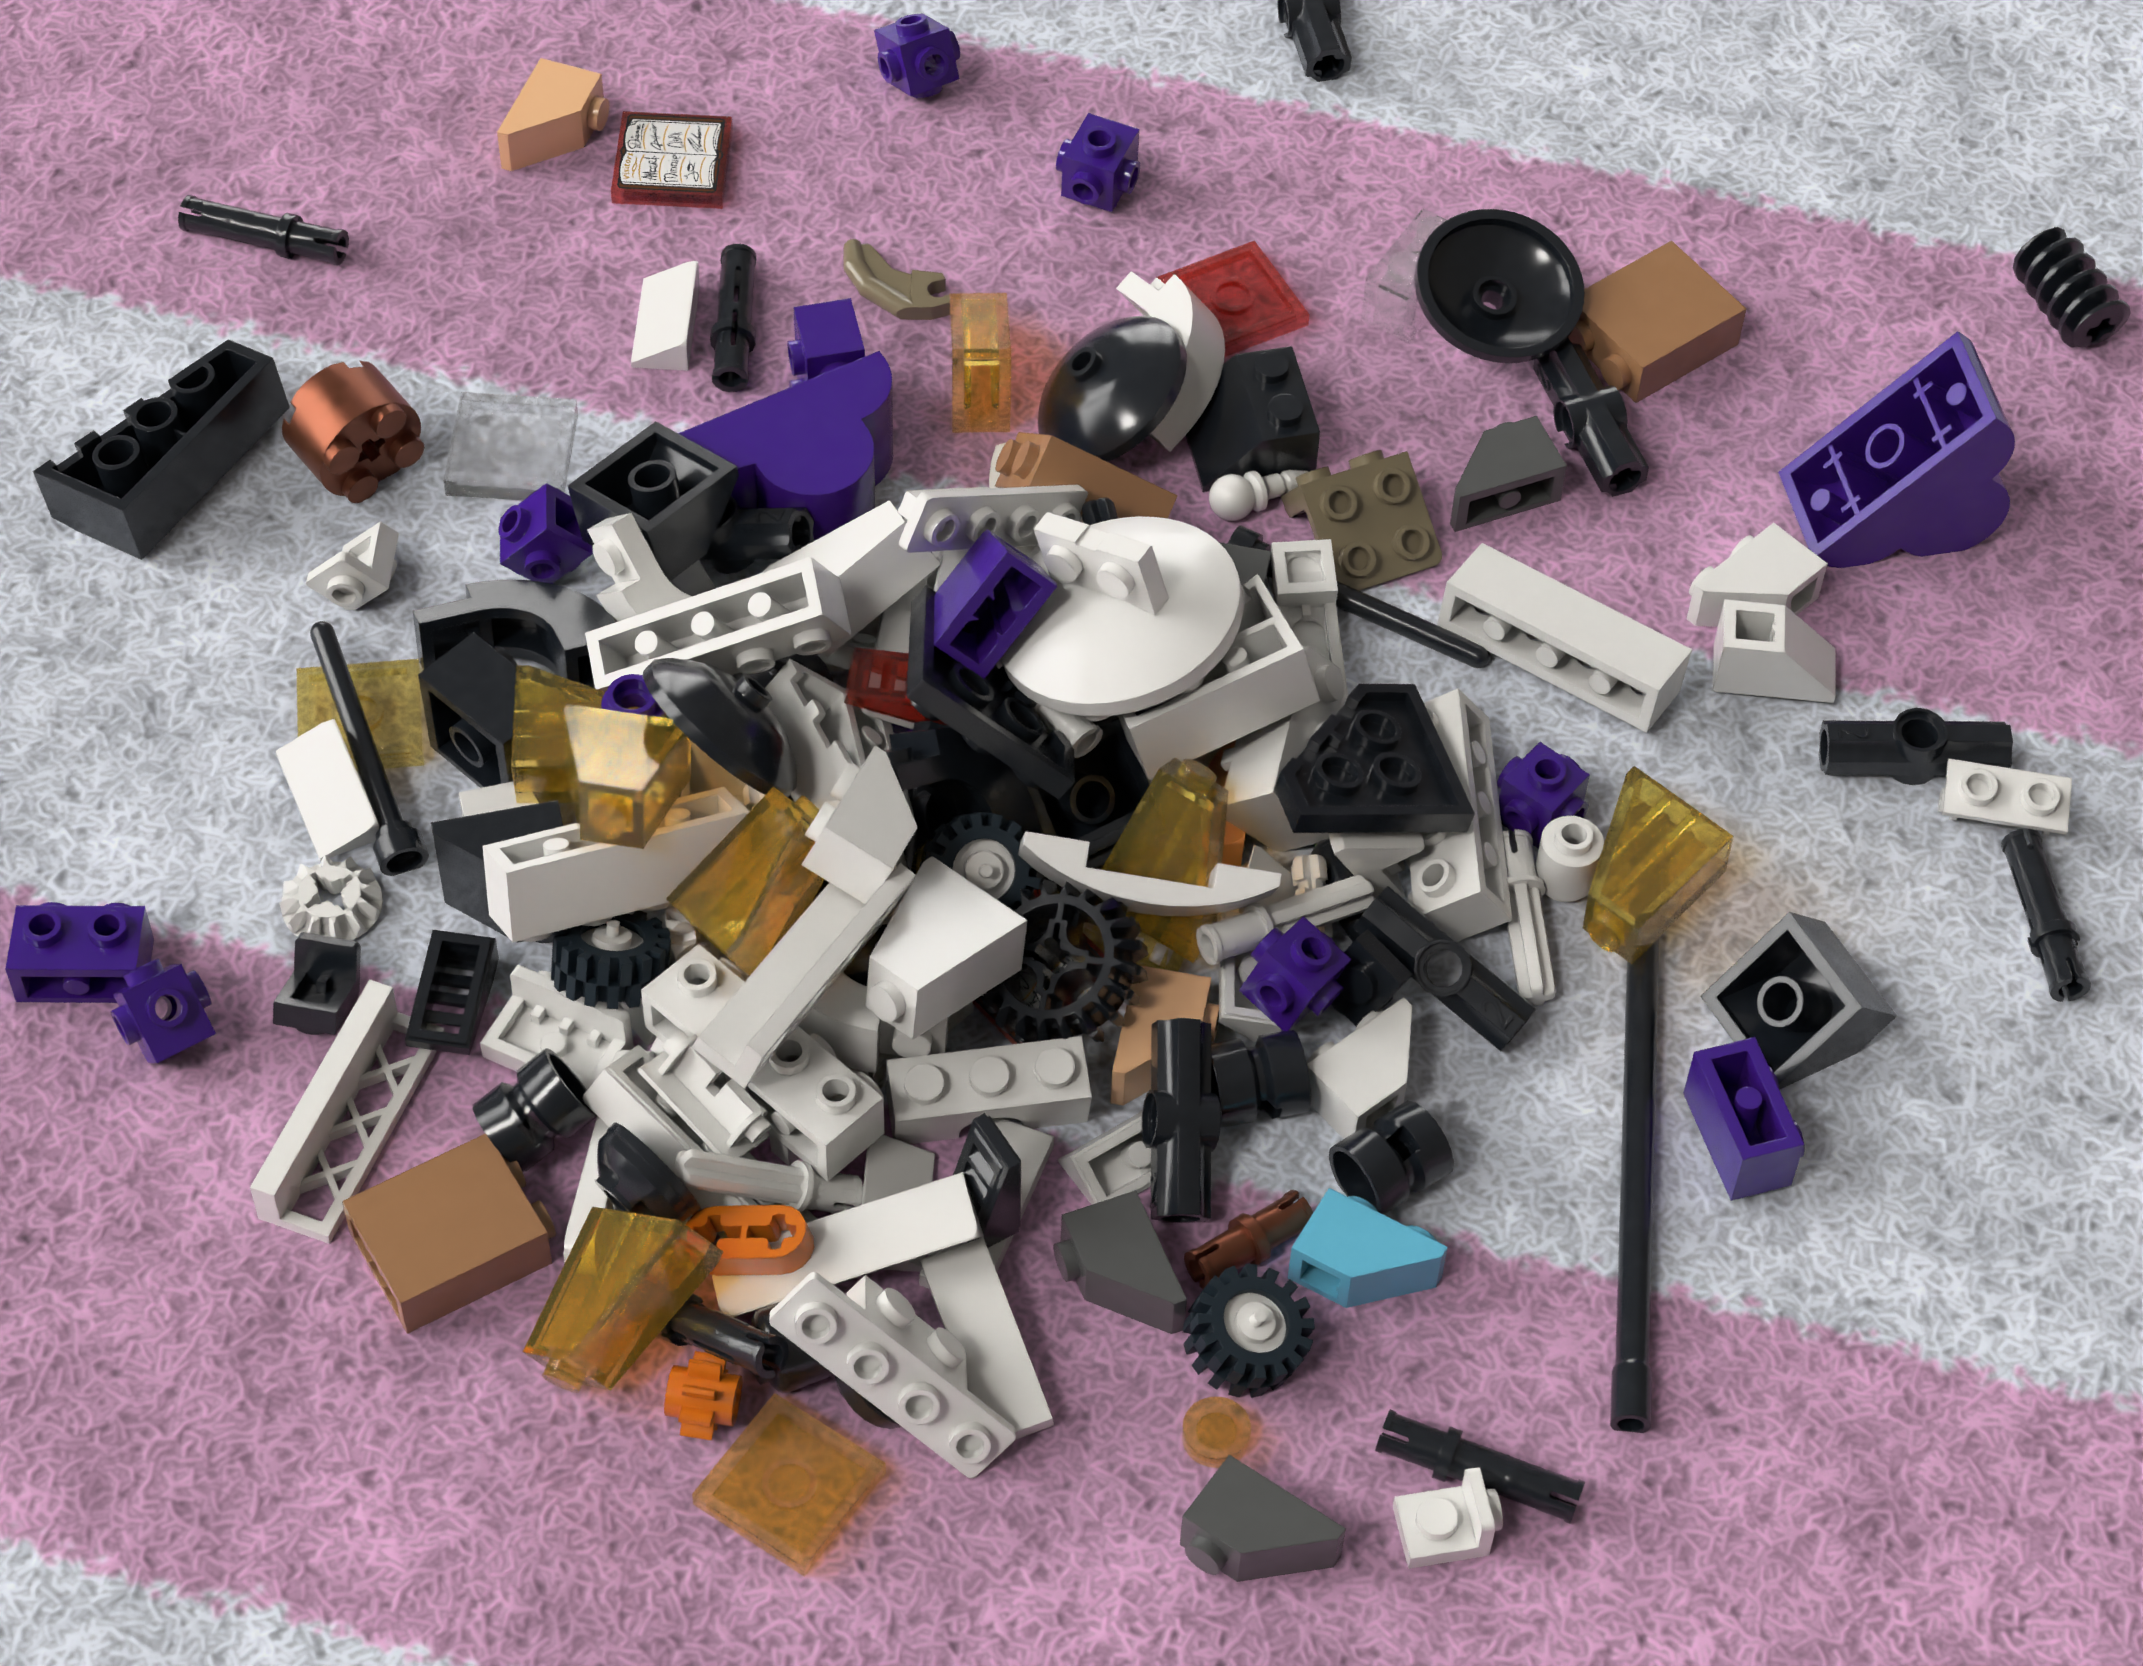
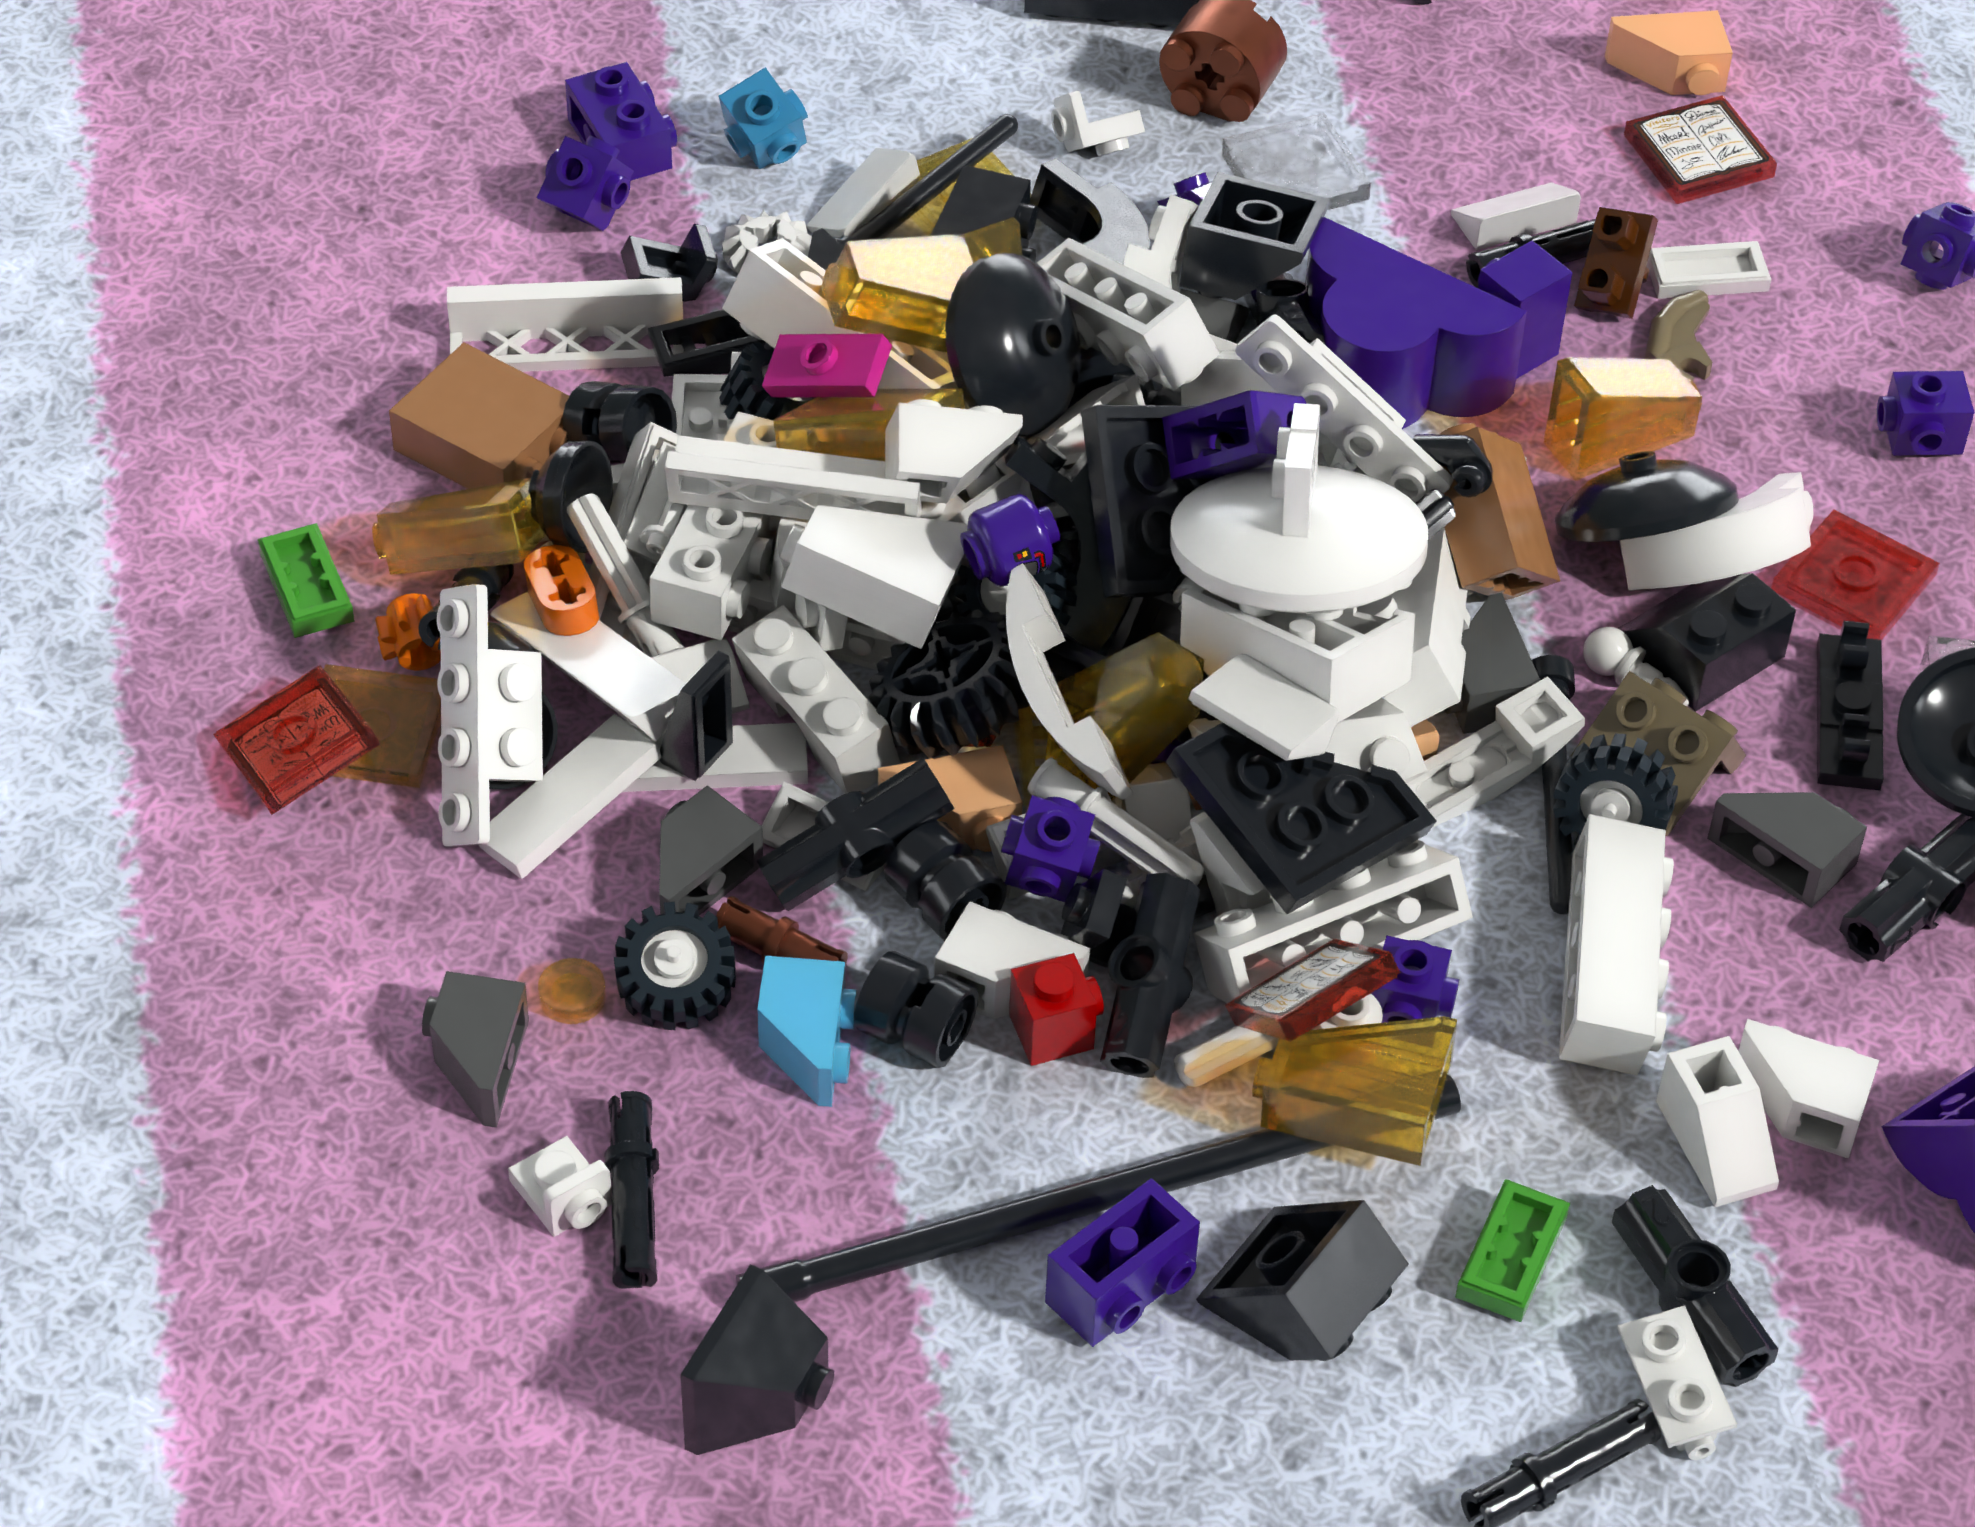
camera: 65 degrees right, 5 degrees down
none -> clear red tile [213,665,380,815]
none -> bright green plate [258,523,355,638]
none -> black slope [680,1264,834,1455]
none -> dark azure brick [718,67,808,169]
none -> dark pink plate [762,333,892,397]
none -> dark purple head [960,494,1060,587]
none -> red brick [1009,953,1104,1066]
none -> white slope [1188,654,1339,761]
none -> tile [1225,938,1400,1042]
none -> black arm [1412,434,1493,498]
none -> bright green plate [1455,1179,1570,1322]
none -> black wheel [1553,733,1678,846]
none -> reddish brown hips [1574,207,1658,319]
none -> white tile [1647,241,1771,299]
none -> black plate [1817,621,1884,791]

